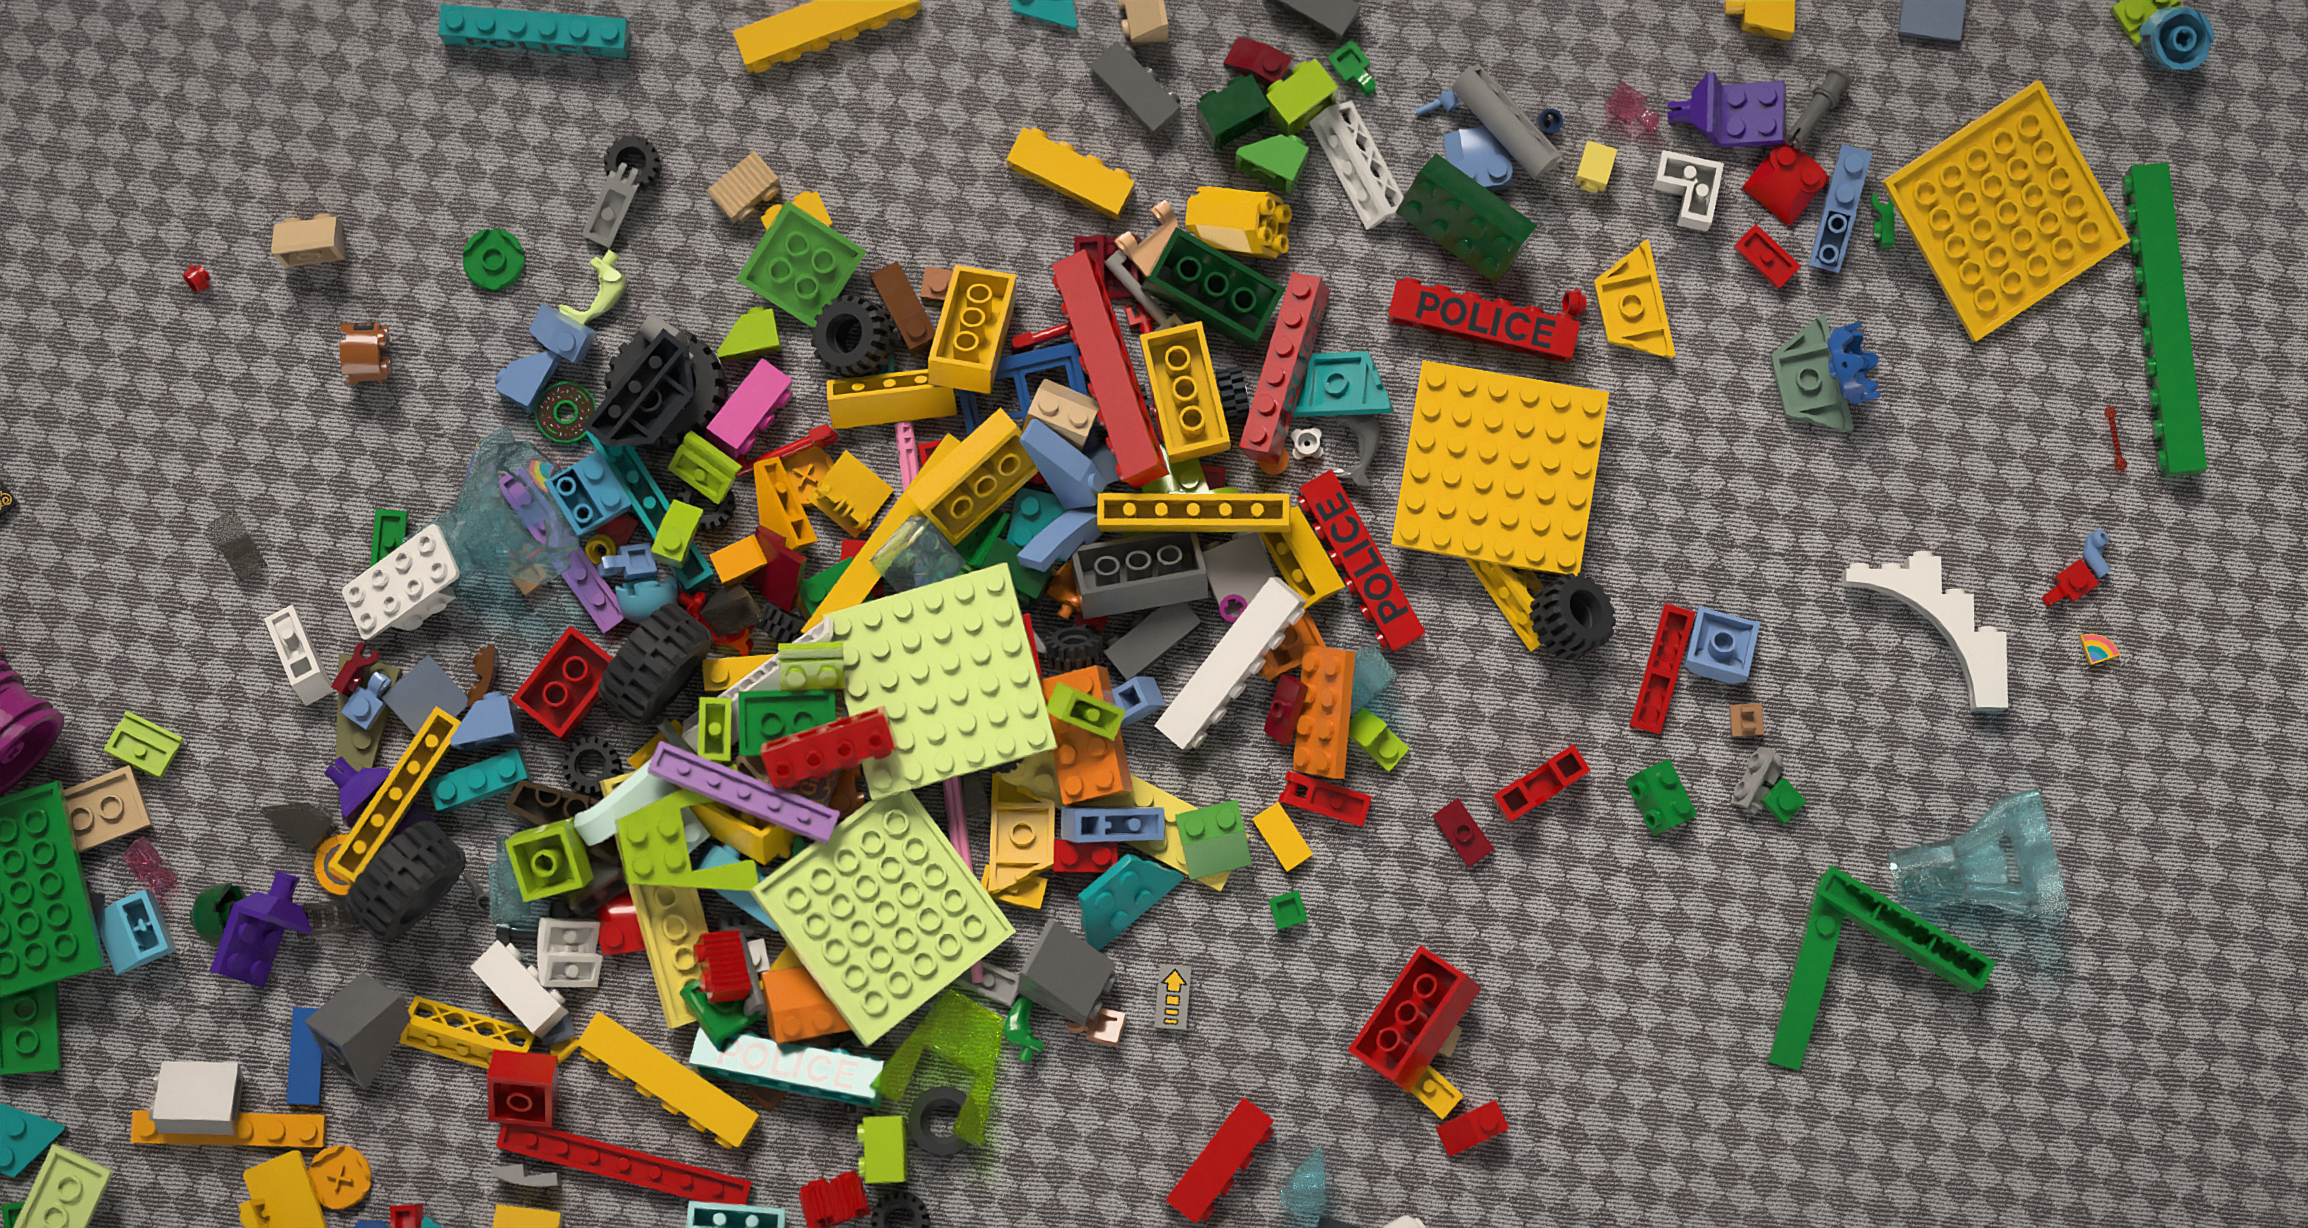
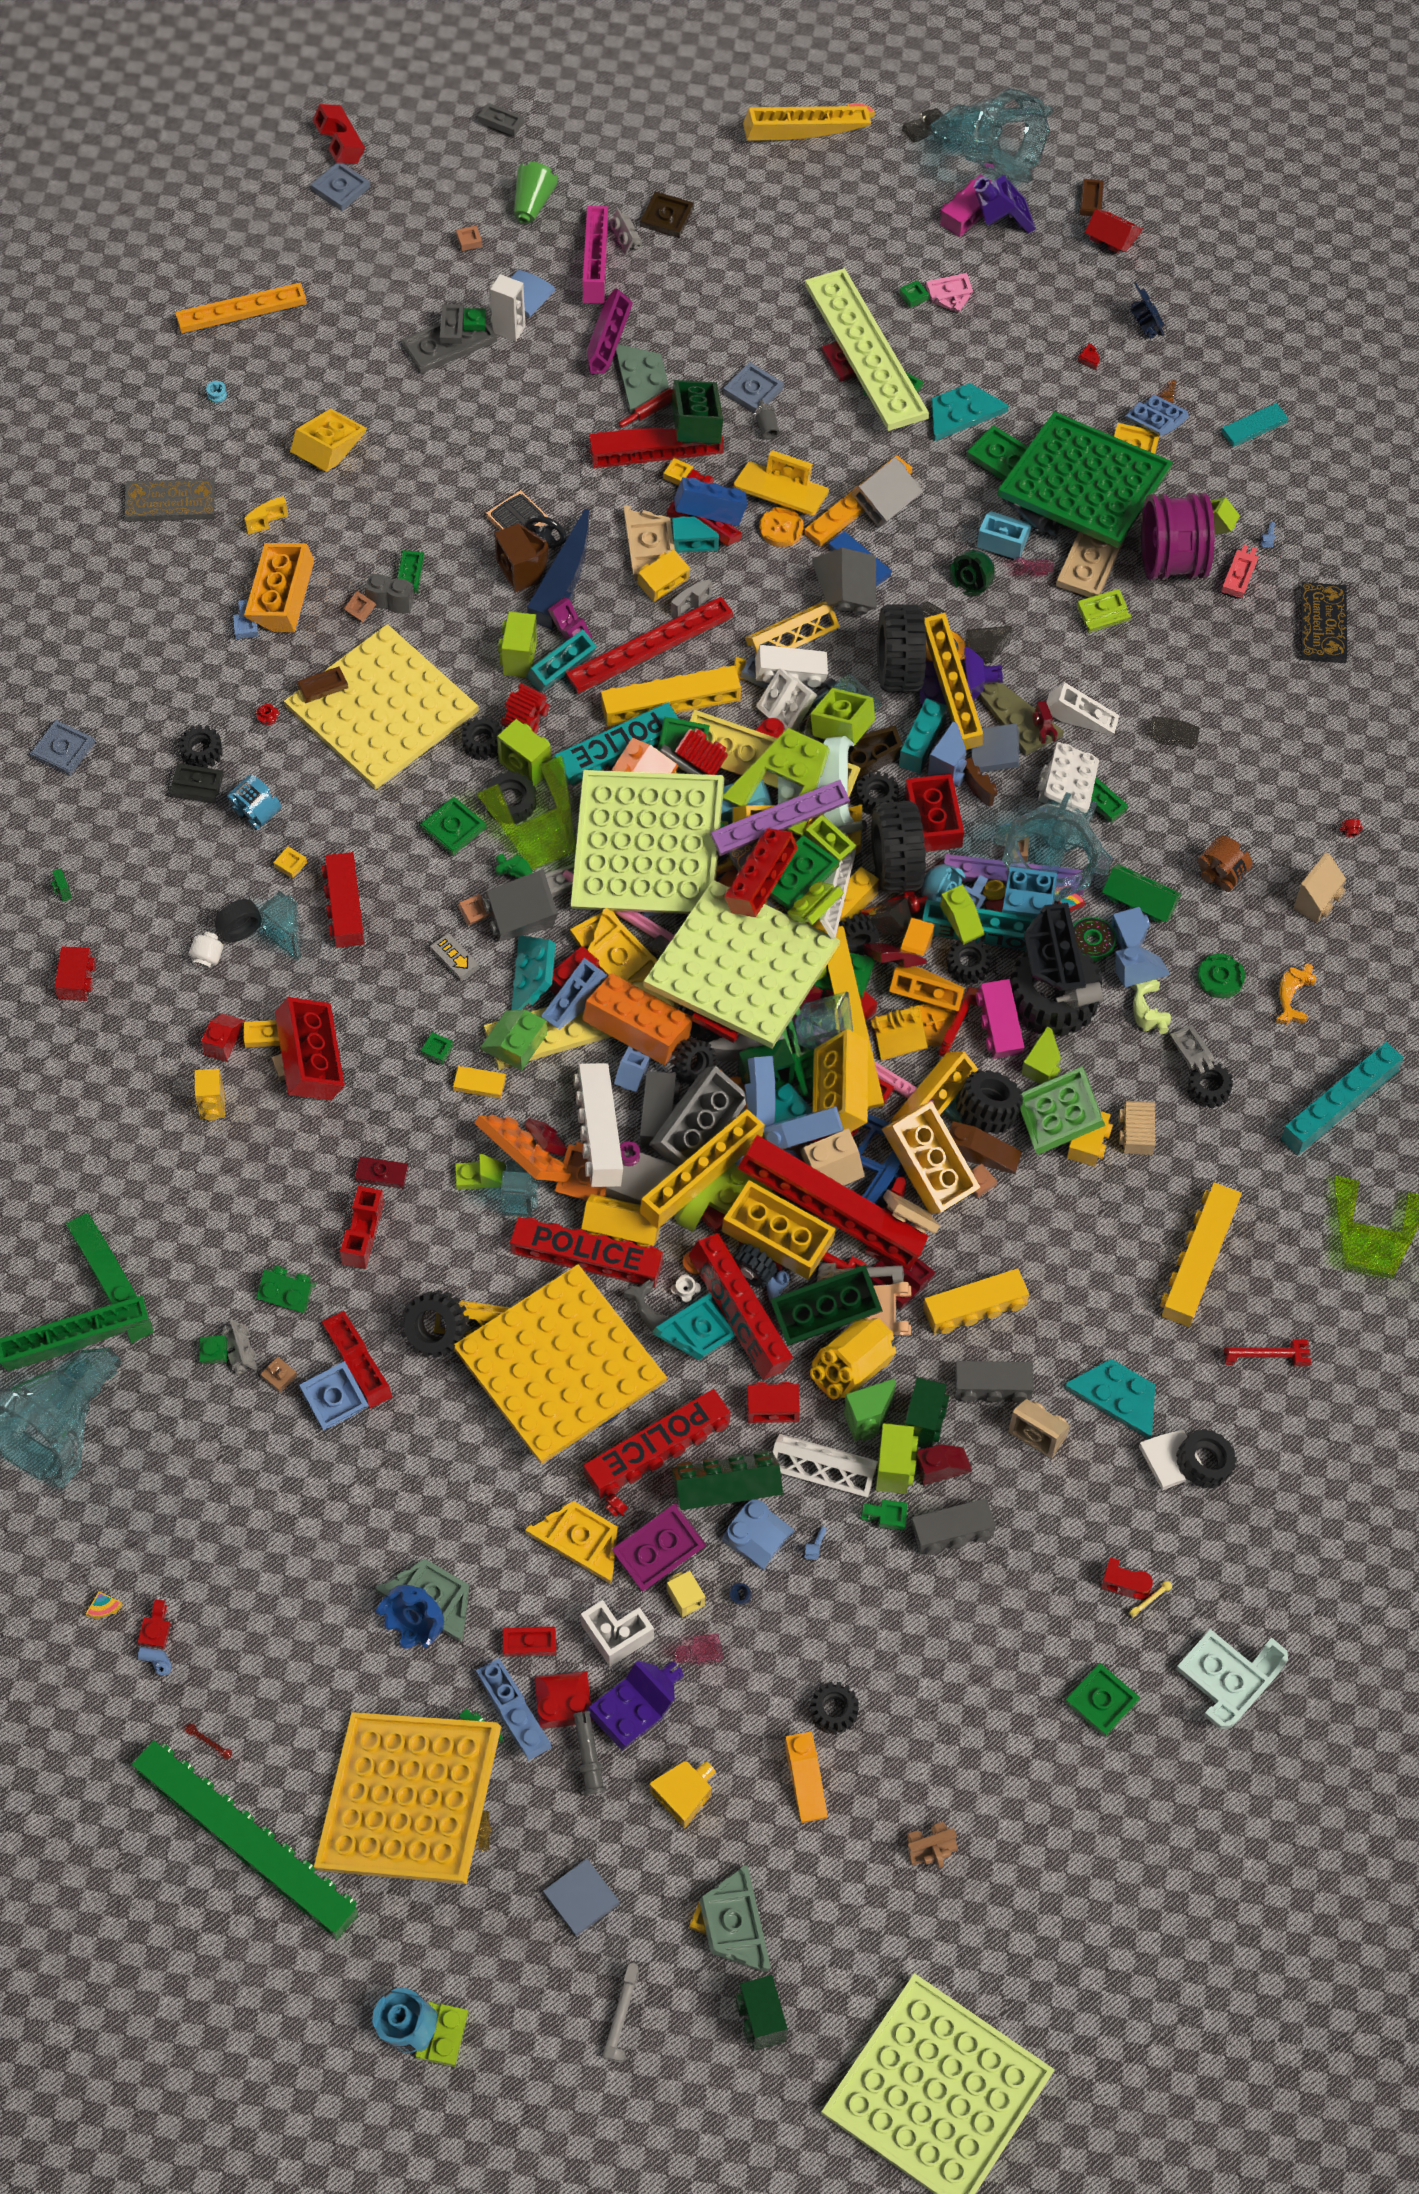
camera: 130 degrees right, 20 degrees down
dark purple plate [210,870,312,988] -> none
medium blue plate [341,672,392,730] -> none
red brick [487,1049,559,1128] -> none
lime plate [667,430,742,504] -> none
lime slope [1046,681,1126,740] -> none
red plate [1278,771,1372,828] -> none
light grey brick [1451,64,1564,181] -> none
white arch [1842,551,2008,711] -> none
none -> yellow brick [195,1069,225,1121]
none -> green plate [420,796,487,856]
none -> magenta plate [612,1502,706,1592]
none -> red brick [747,1382,800,1423]
none -> medium blue arm [766,1271,789,1307]
none -> tan tile [883,1189,940,1234]
none -> green brick [1102,864,1182,923]
none -> light orange animal [1276,964,1316,1025]

